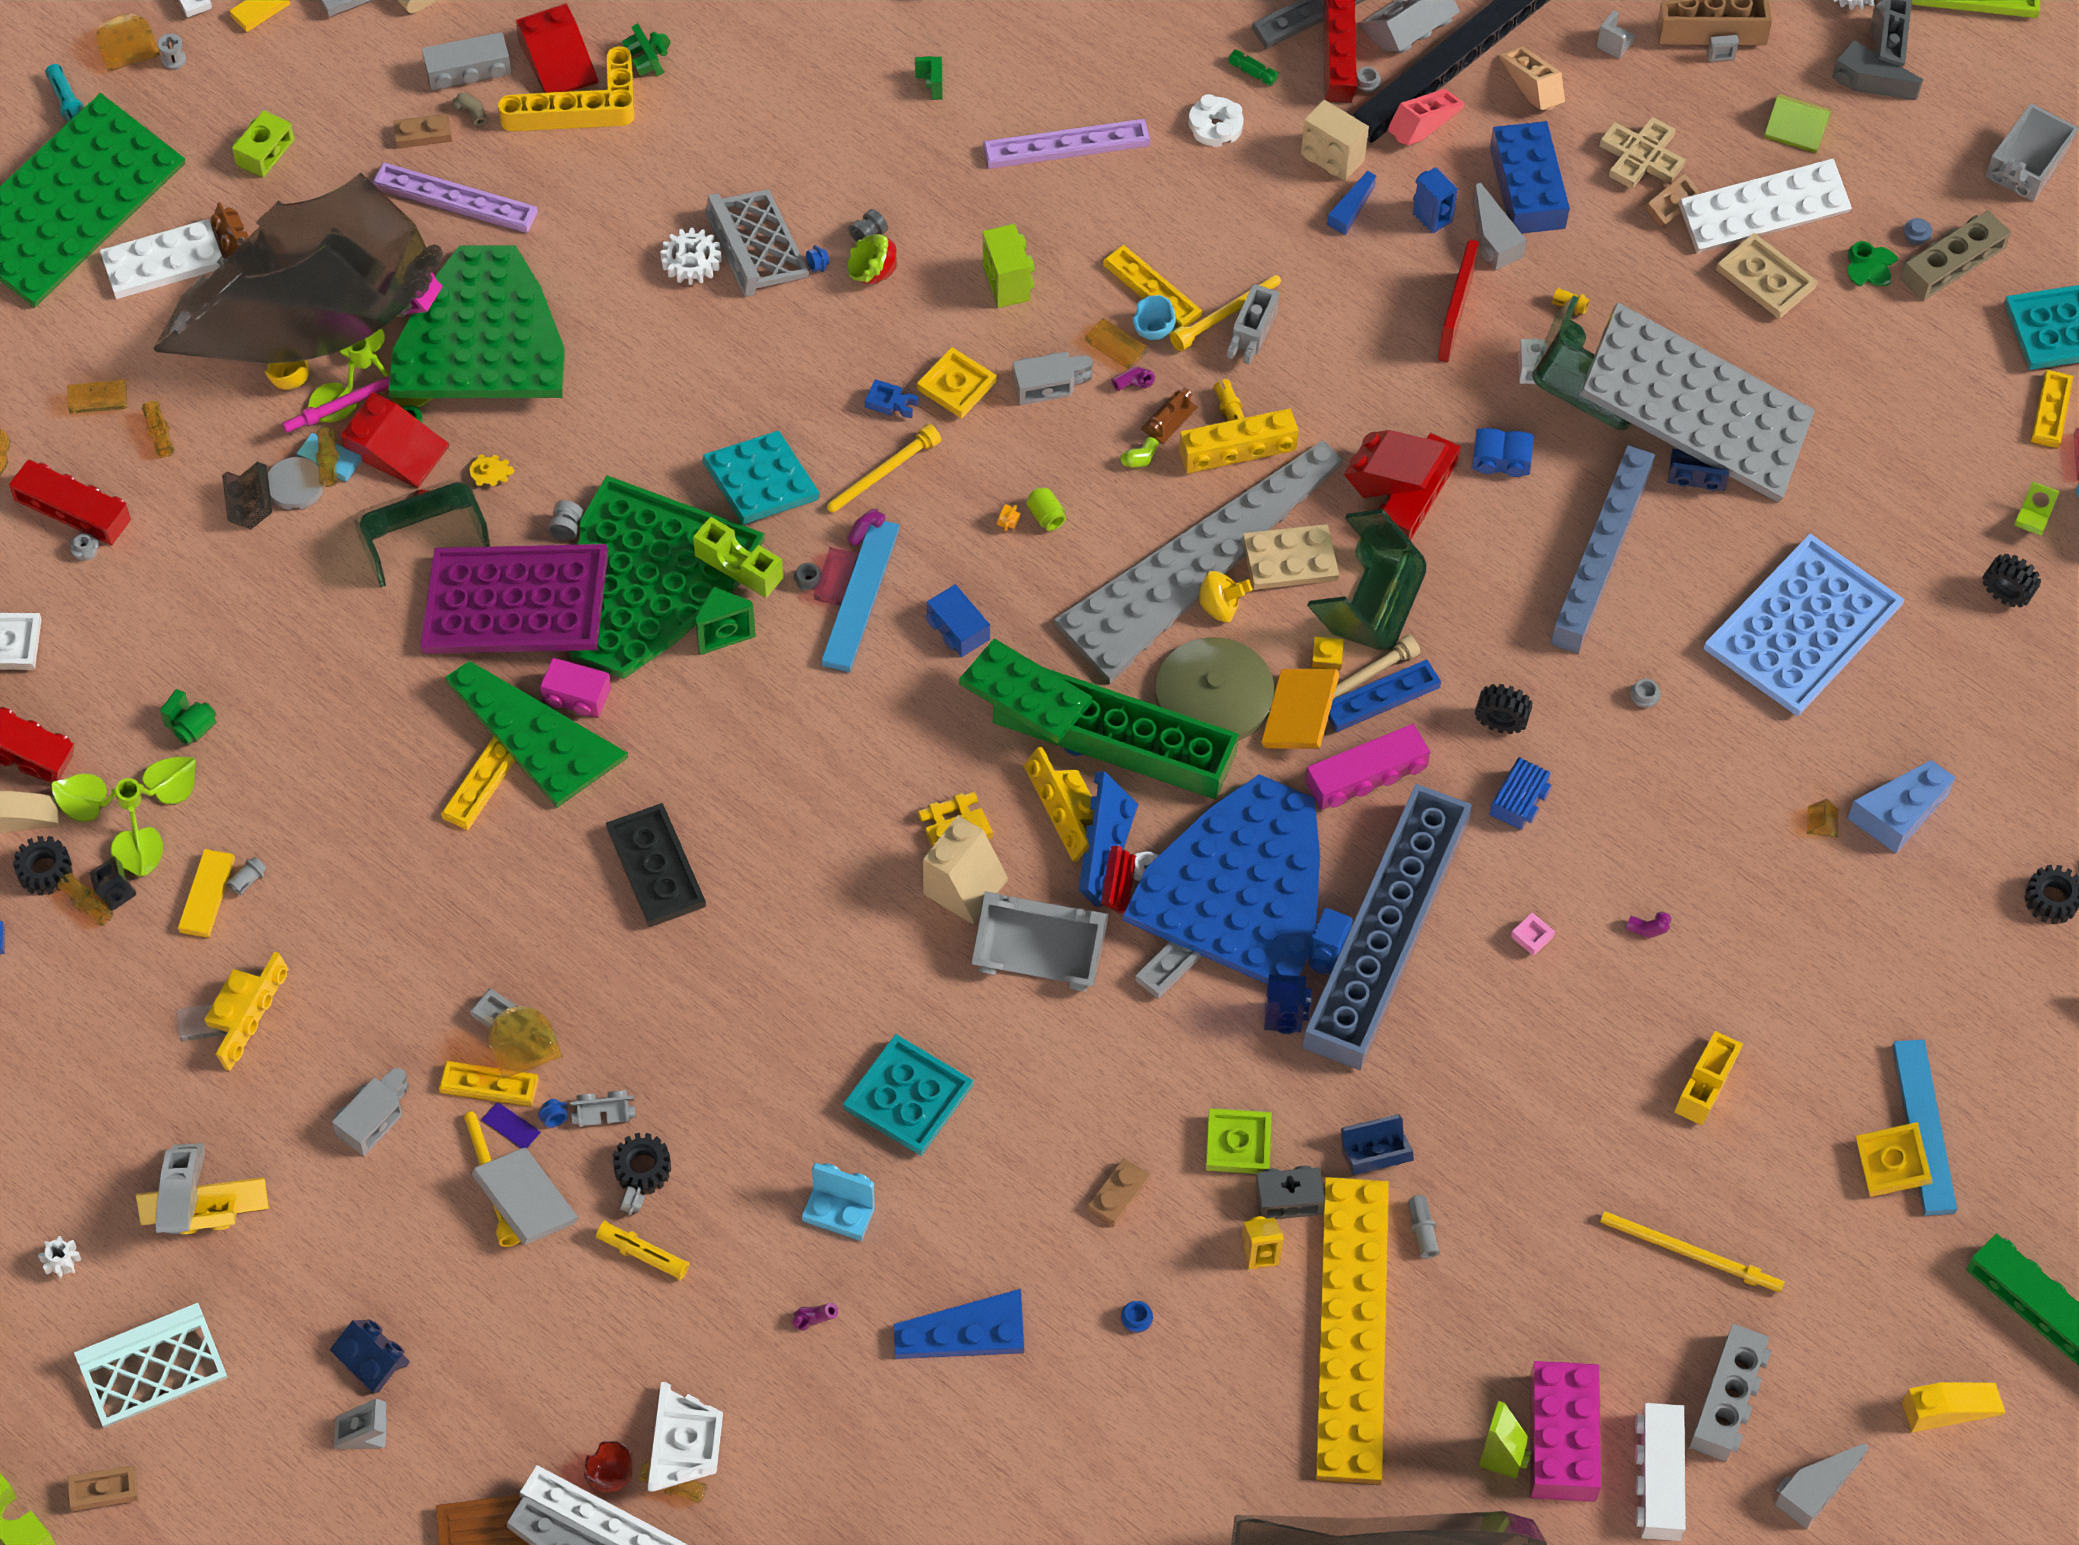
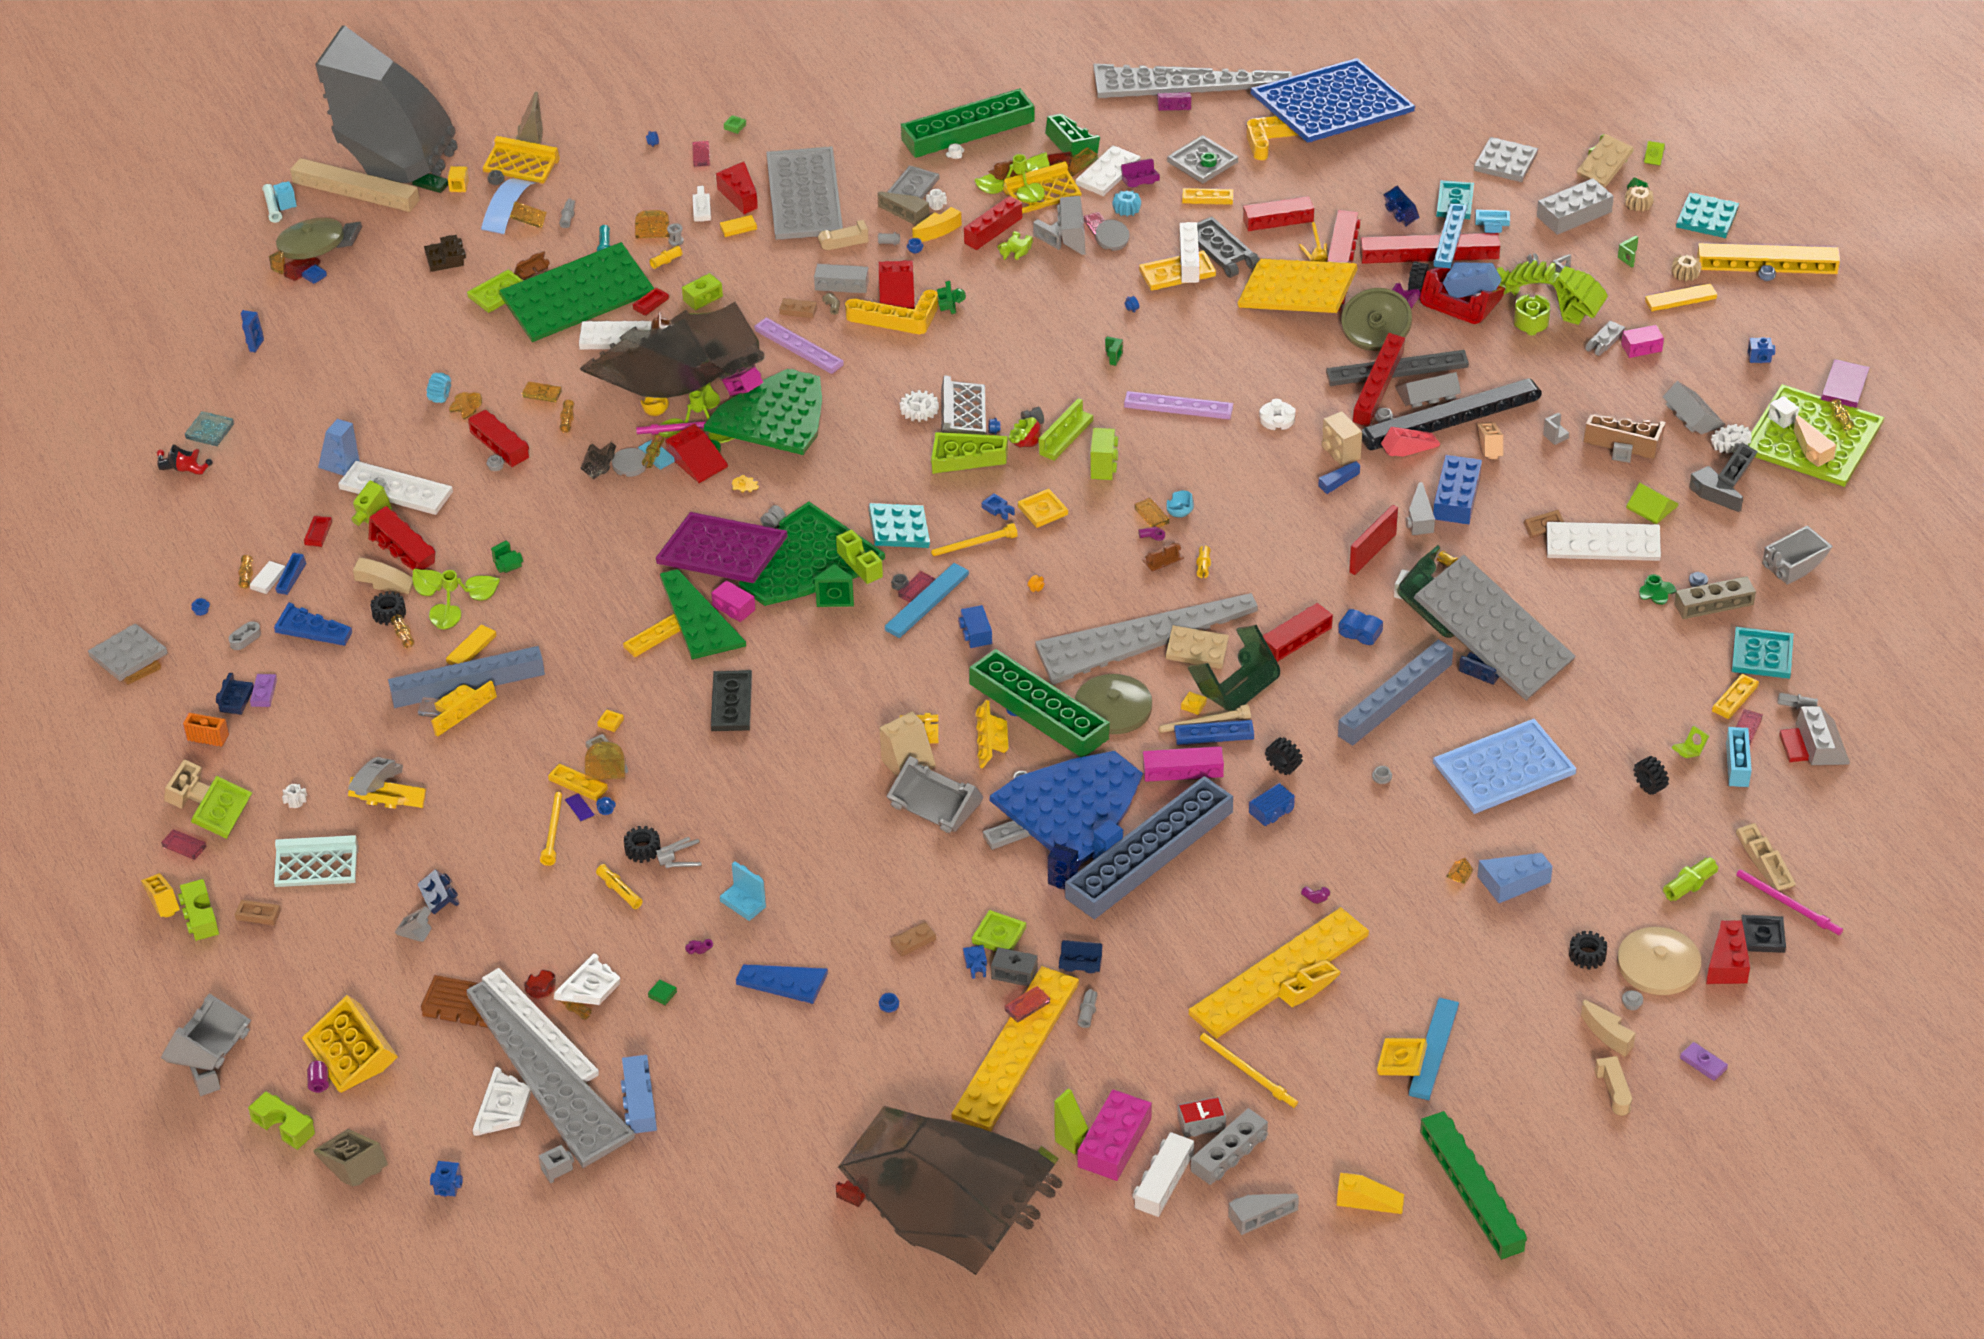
camera: 25 degrees right, 15 degrees down
black bracket [90,856,136,910] -> none
light grey pin [227,857,267,896] -> none
light grey hinge [332,1067,409,1156] -> none
clear green windscreen [354,479,491,587] -> none
light grey tile [472,1147,578,1245] -> none
light grey hinge [570,1090,636,1127] -> none
light grey plate [619,1186,645,1216] -> none
teal plate [843,1034,974,1157] -> none
magenta arm [847,509,886,546] -> none
green plate [959,638,1092,744] -> none
light grey hinge [1012,352,1093,405] -> none
lime brick [1026,488,1066,531] -> none
blue wing [1079,771,1138,907] -> none
red tile [1101,845,1137,914] -> none
yellow tile [1103,244,1202,328] -> none
lime arm [1120,437,1159,468] -> none
yellow piece [1169,275,1281,352] -> none
yellow brick [1179,408,1299,474] -> none
yellow piece [1199,571,1253,623] -> none
light grey hinge [1226,284,1280,365] -> none
green axle [1228,49,1278,86] -> none
yellow slope [1241,1216,1284,1270] -> none
light orange tile [1261,669,1339,749] -> none
red slope [1343,430,1450,498] -> none
blue brick [1413,167,1458,233] -> none
bright pink plate [1511,912,1555,956] -> none
tan plate [1599,117,1686,189] -> none
tan plate [1716,233,1818,319] -> none
none -> sand blue brick [388,646,545,708]
none -> yellow tile [597,709,624,732]
none -> red tile [632,287,669,316]
none -> green tile [648,980,677,1005]
none -> yellow pin [649,246,683,269]
none -> light grey plant [656,837,702,869]
none -> lime wedge [931,432,1008,474]
none -> blue plate [963,945,987,979]
none -> clear pink tile [1004,986,1050,1023]
none -> lime fence [1039,398,1093,461]
none -> brick [1177,1097,1226,1138]
none -> yellow plate [1188,907,1369,1039]

